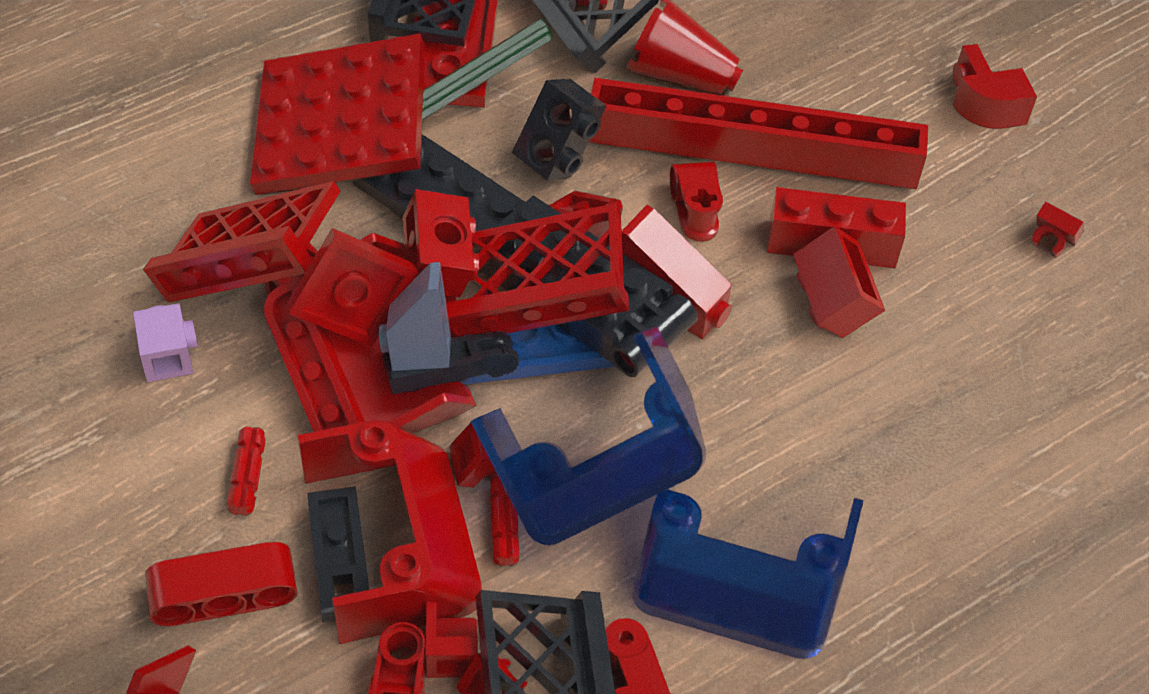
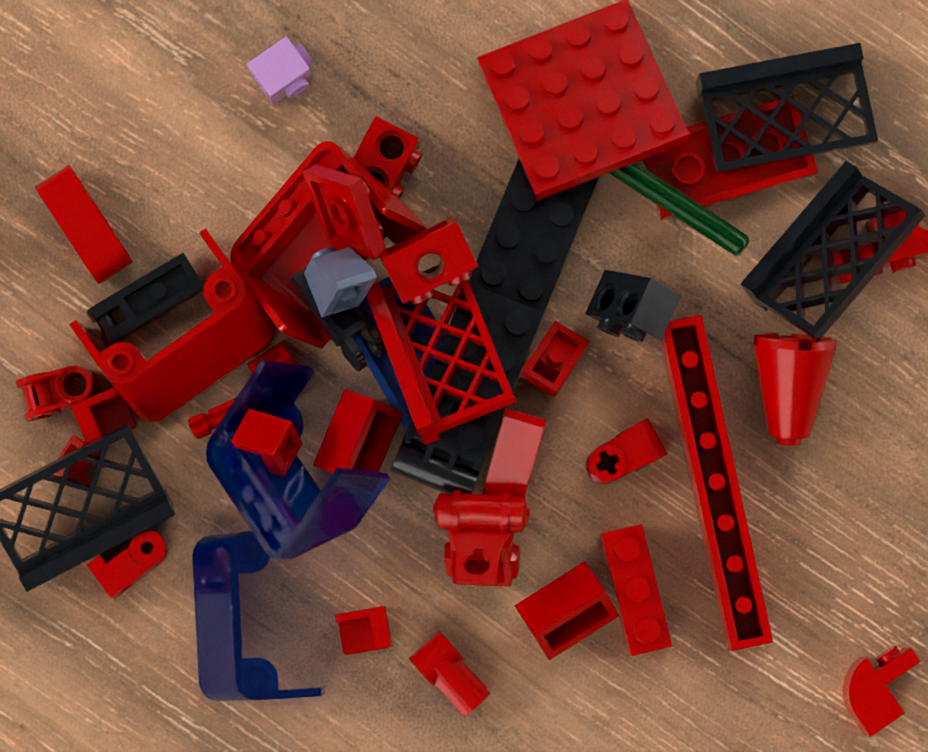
camera: 75 degrees right, 30 degrees up
red fence [143,181,341,303] -> none
red axle [227,426,266,516] -> none
none -> red panel [231,409,303,477]
none -> red brick [313,389,403,489]
none -> red panel [335,606,393,655]
none -> red piece [409,630,491,717]
none -> red piece [433,490,530,586]

